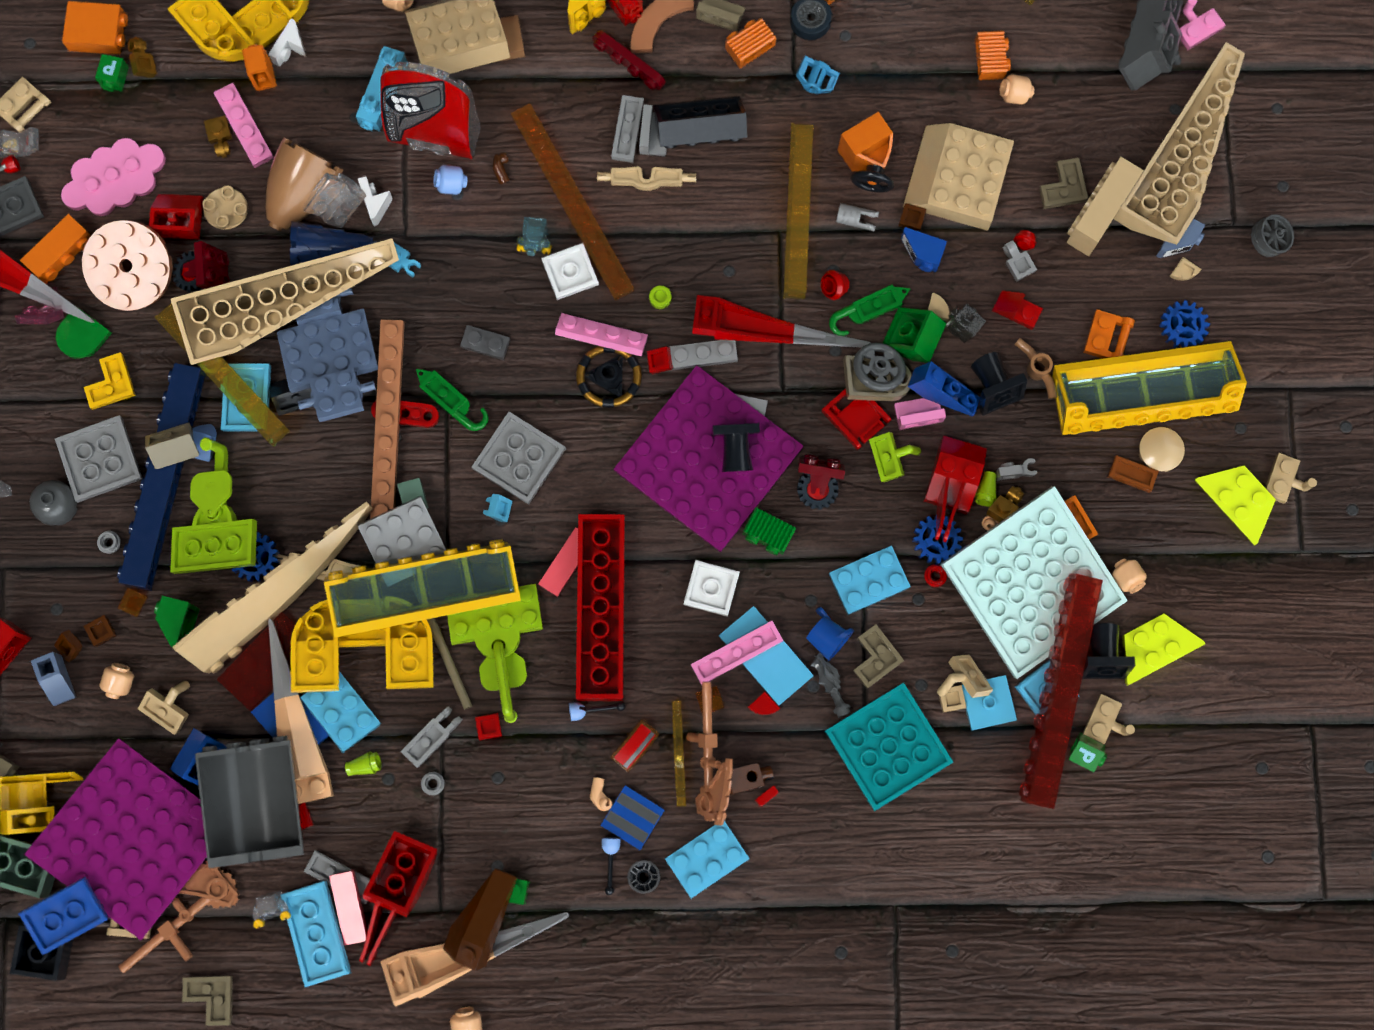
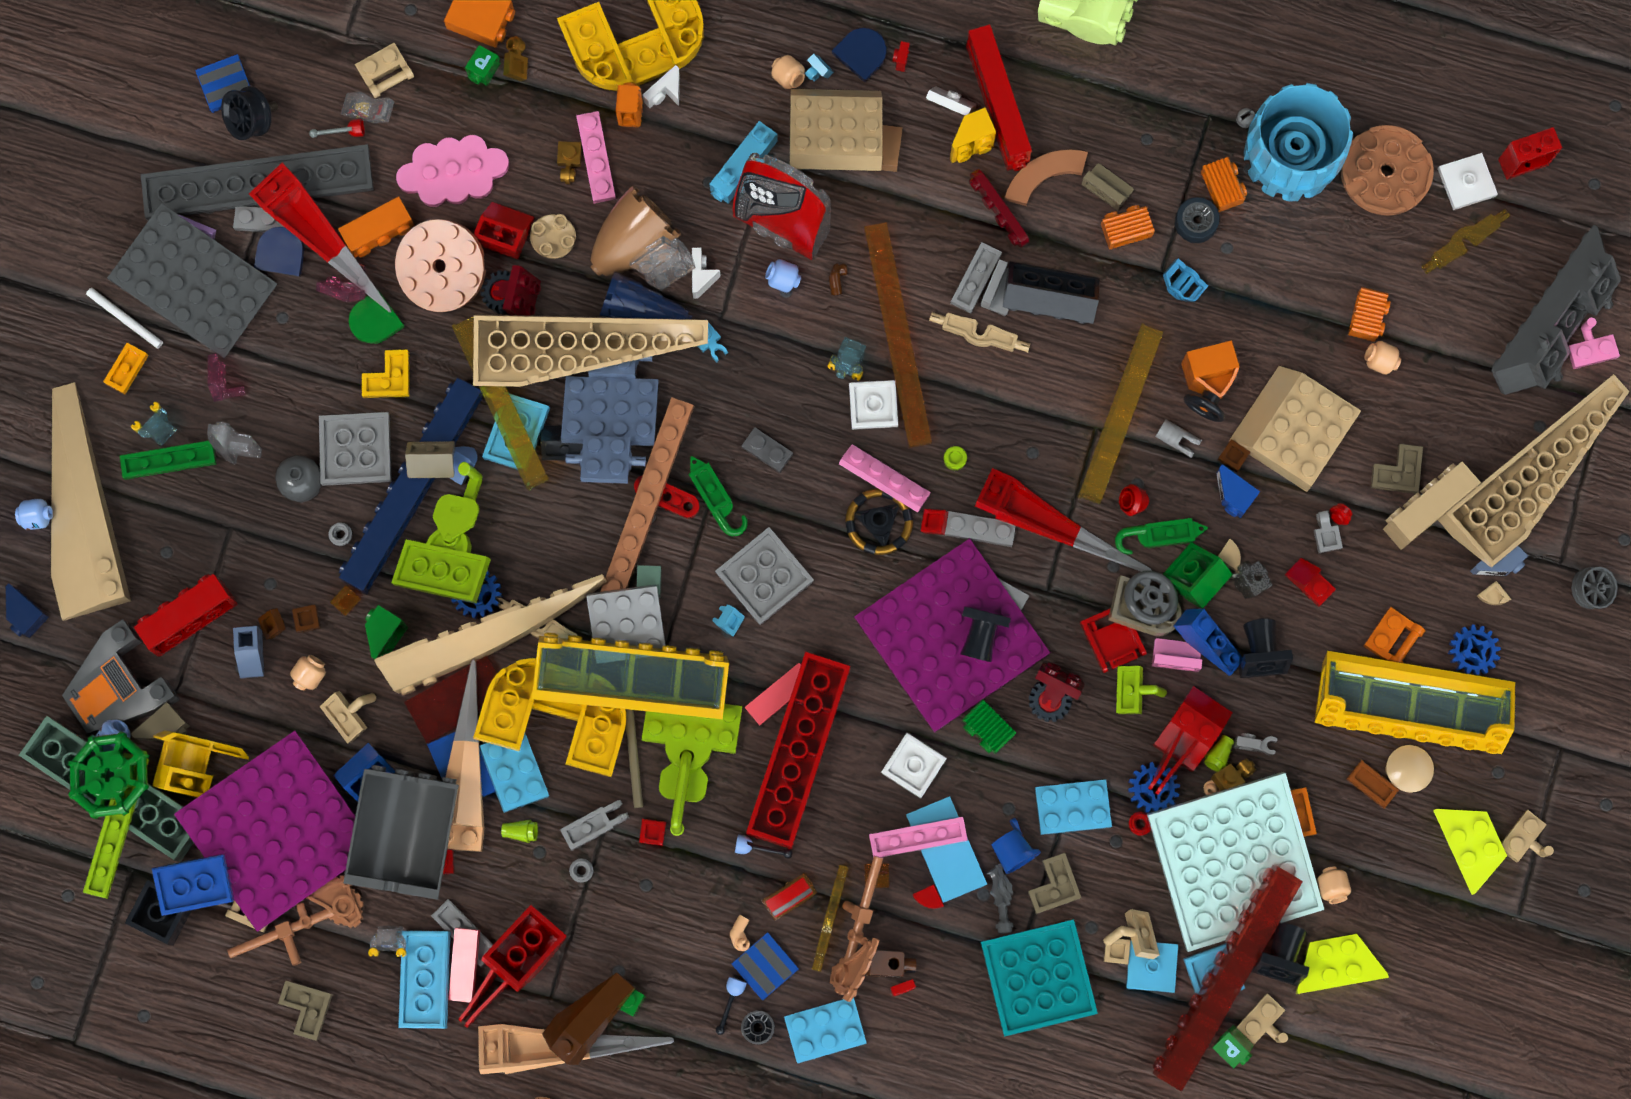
camera: 20 degrees right, 0 degrees up
medium nougat piece [1015,338,1057,399] -> none

